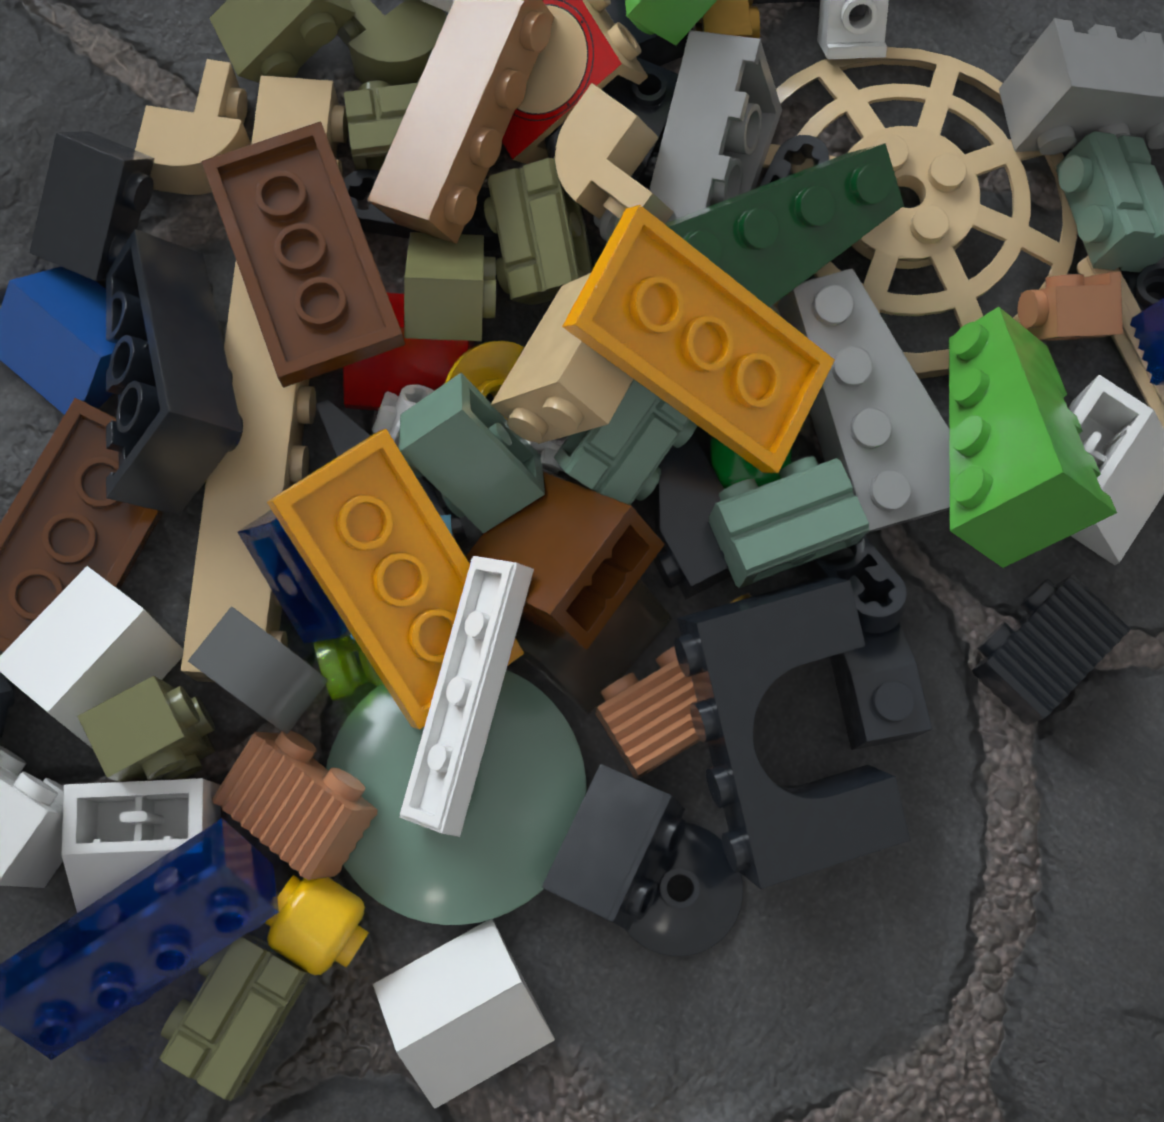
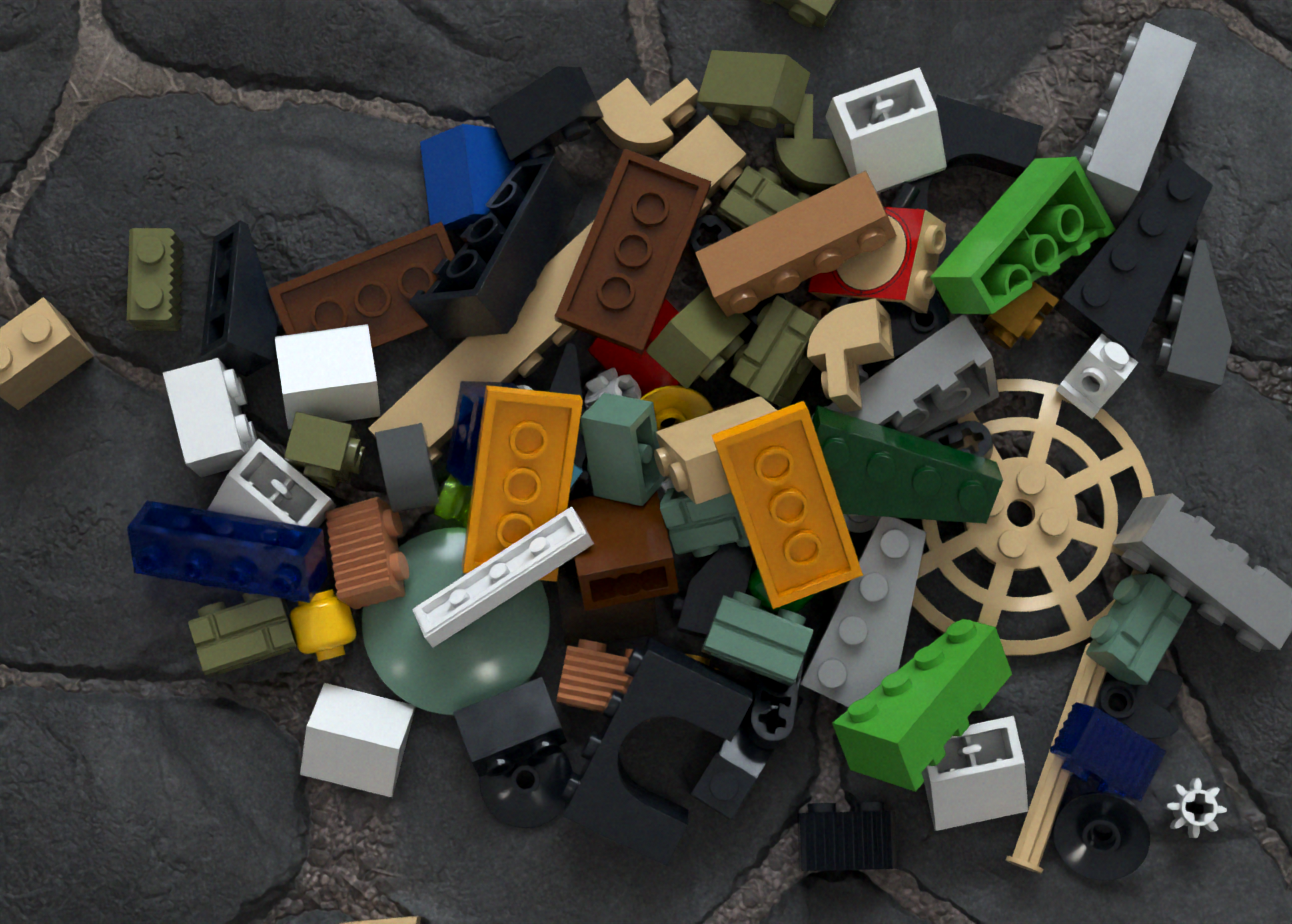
camera: 45 degrees right, 5 degrees up
nougat brick [1018,272,1123,341] -> none

